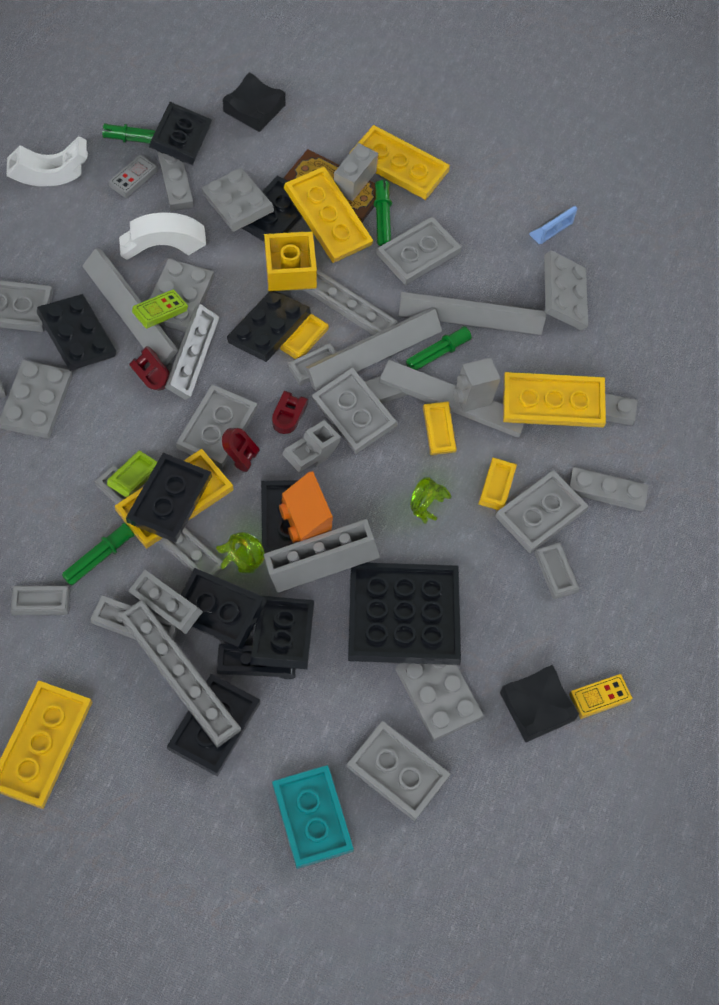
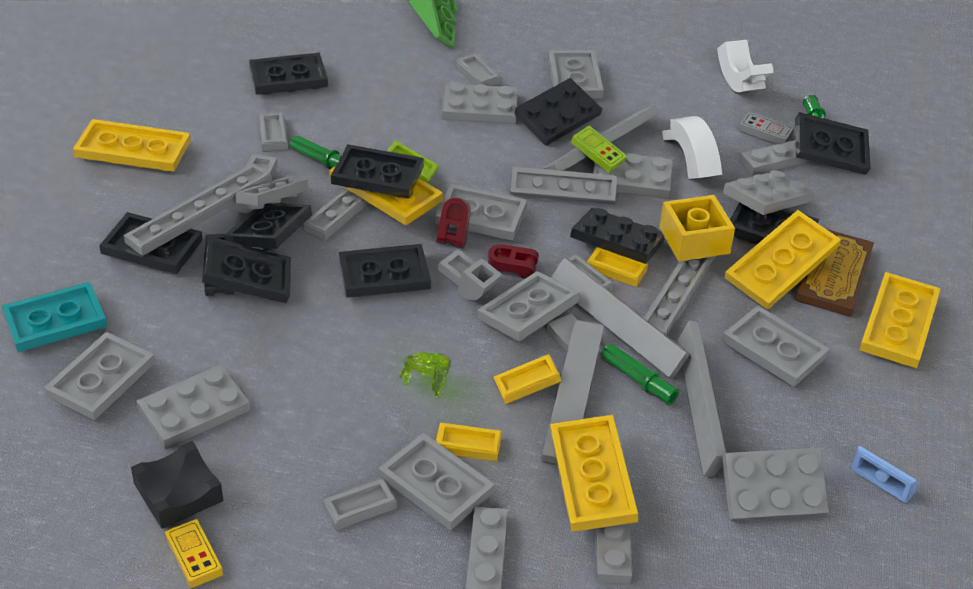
camera: 85 degrees right, 20 degrees down
dark red plate [129,346,170,391] -> none
clear neon green piece [216,532,265,573] -> none
black brick [223,72,286,132] -> none
light grey brick [264,519,380,593] -> none
orange slope [279,471,333,543] -> none
light grey brick [334,143,378,201] -> none
black plate [348,562,461,665] -> none
green axle [374,180,392,246] -> none
light grey brick [453,358,500,412] -> none

